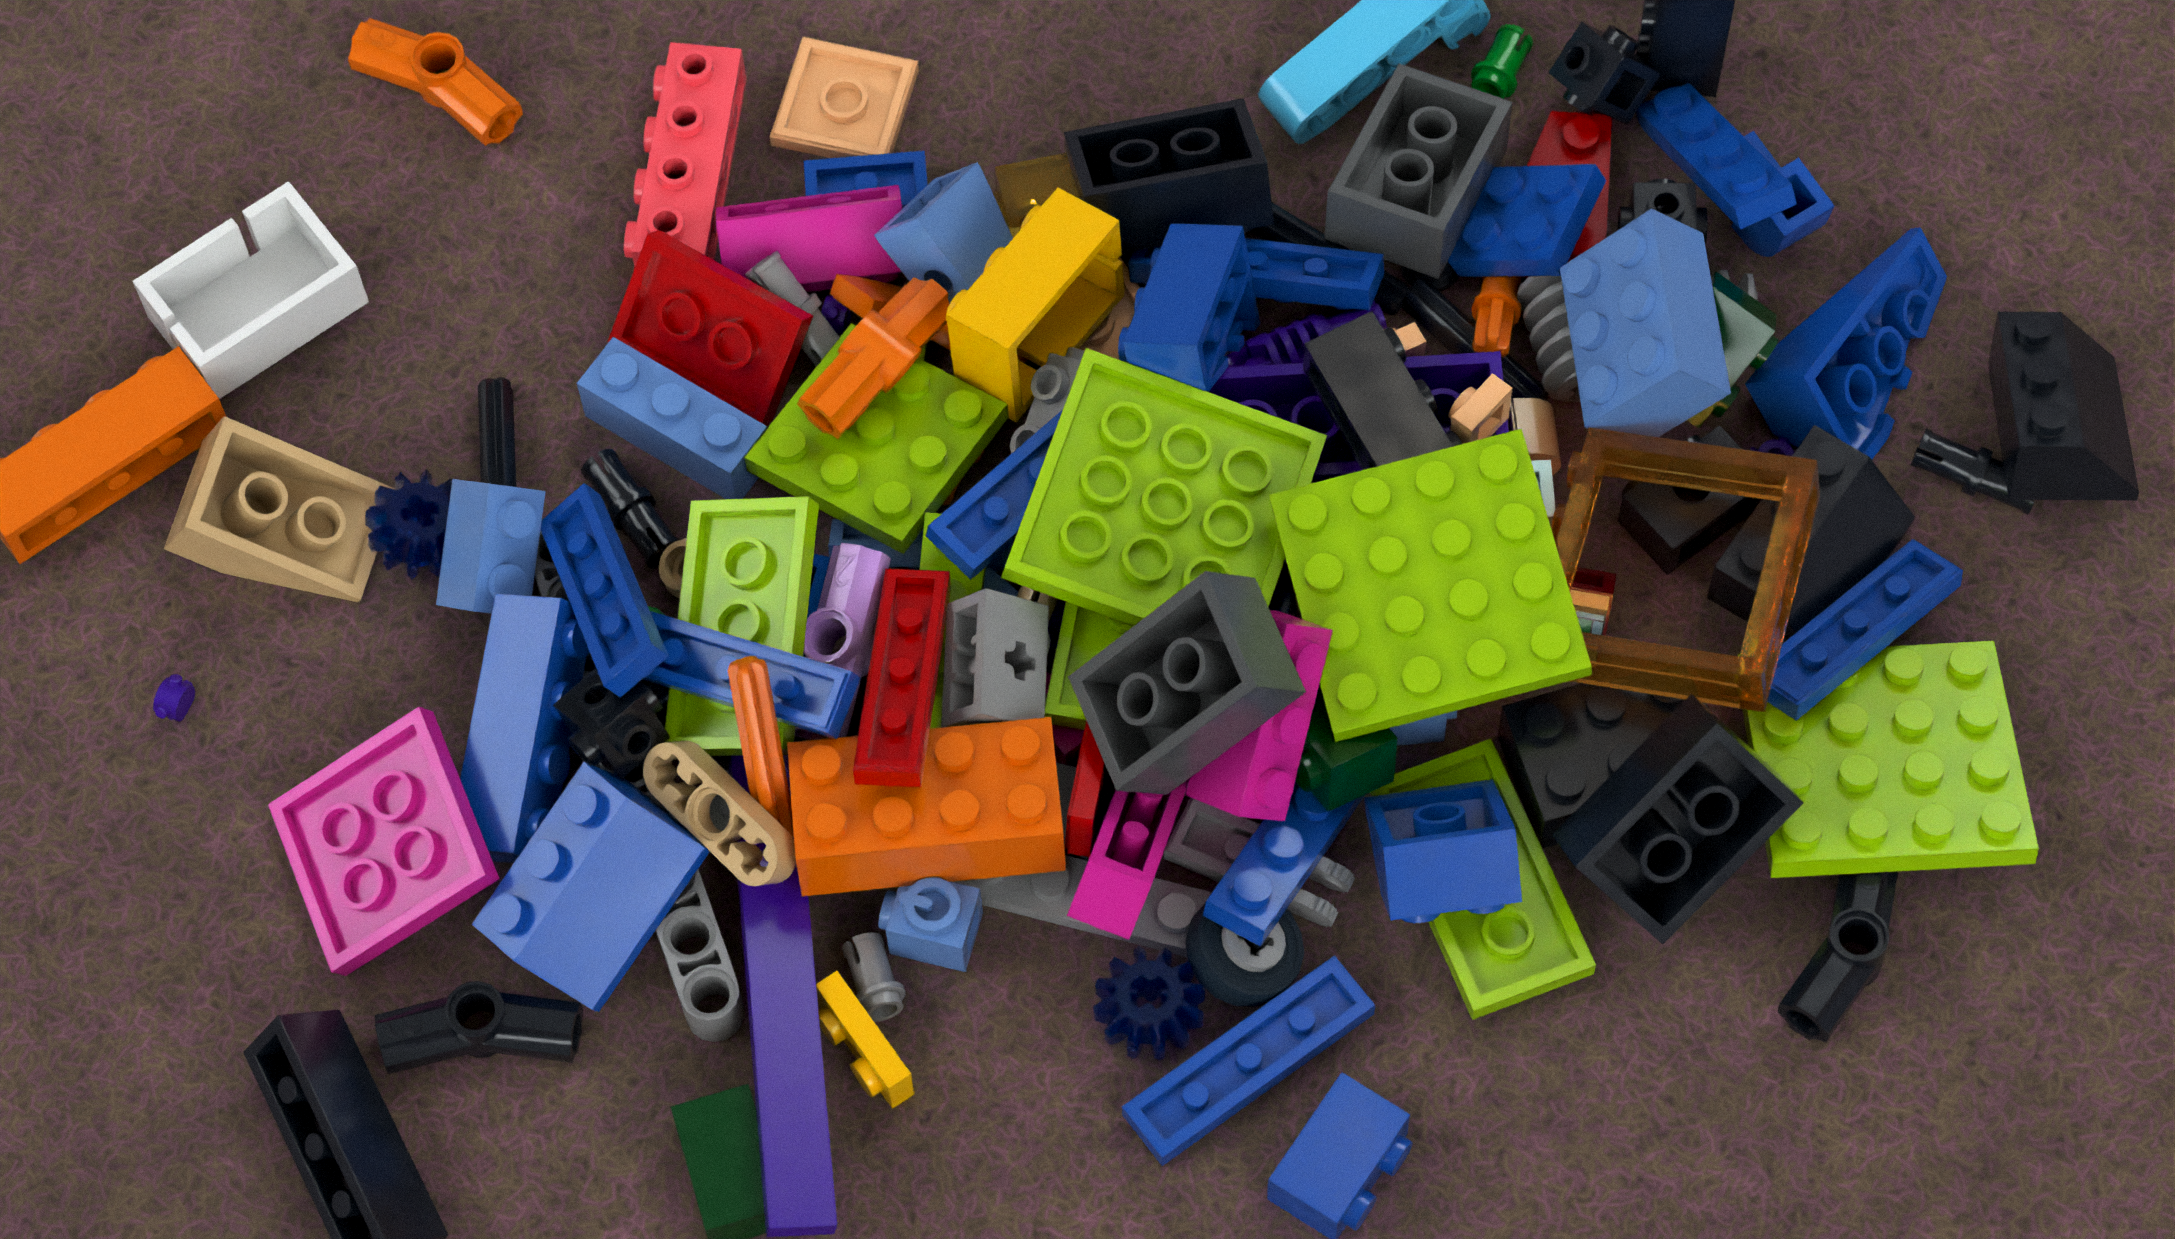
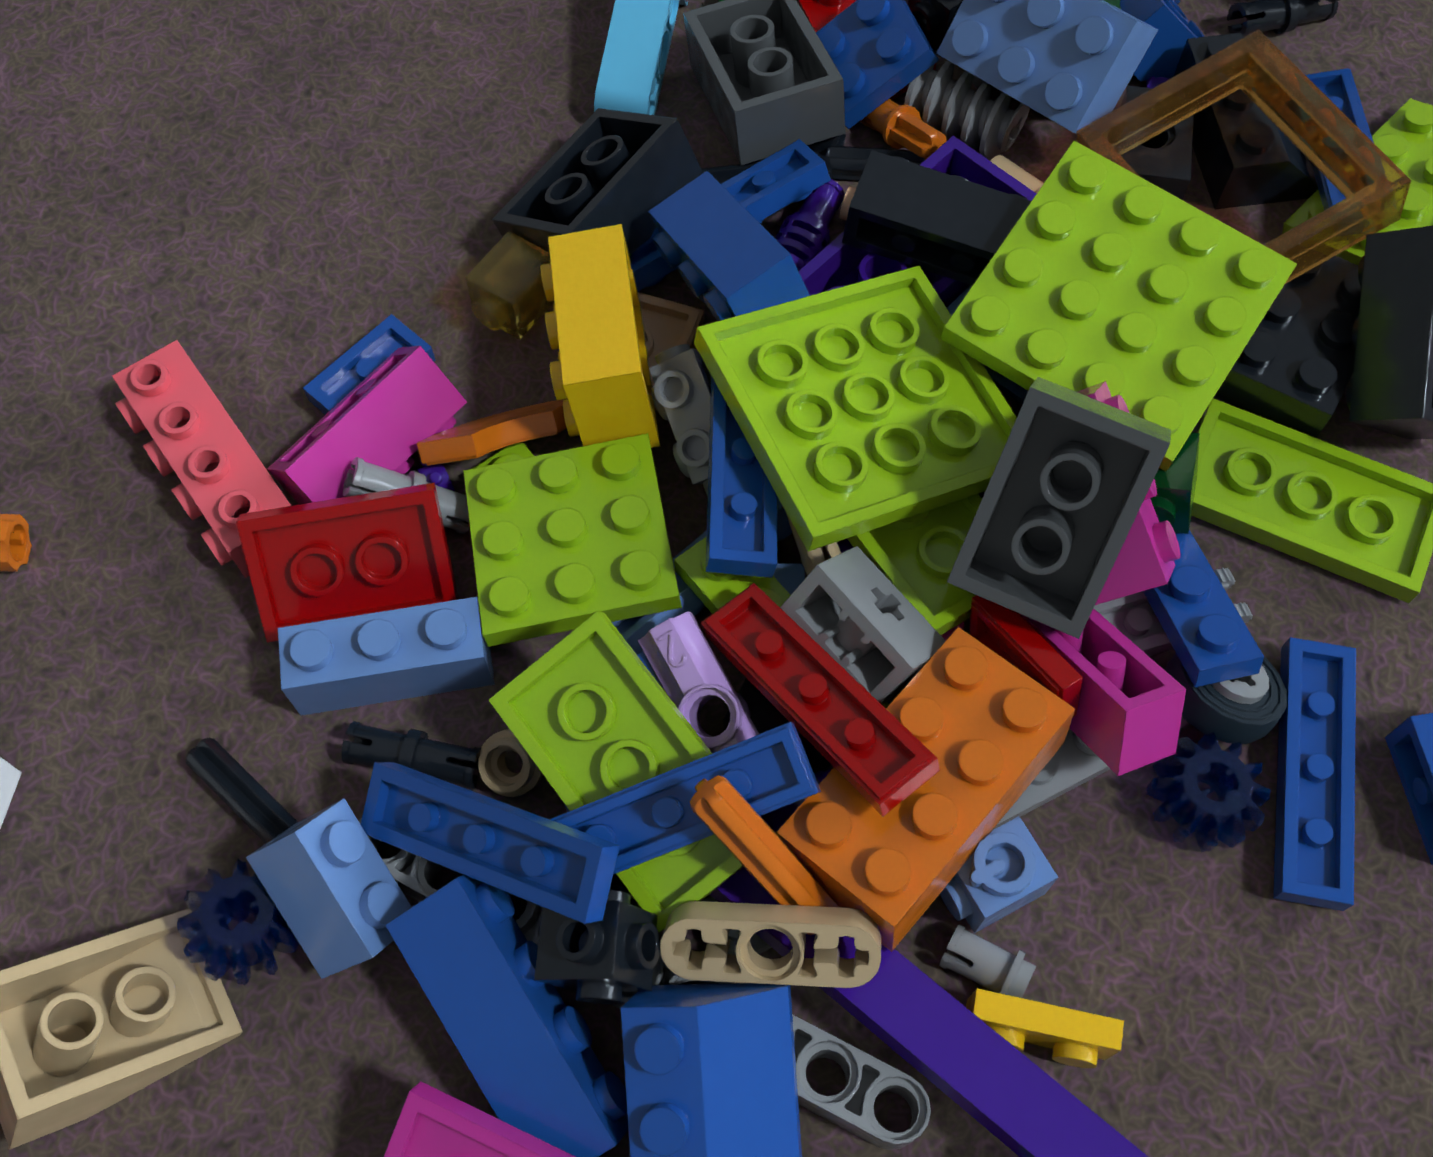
camera: 45 degrees left, 0 degrees up
light nougat tile [770,37,919,158] -> none
orange piece [797,277,950,439] -> none
medium blue torso [874,162,1013,303] -> none
blue slope [1364,779,1522,923] -> none
light nougat plate [1448,373,1512,444] -> none

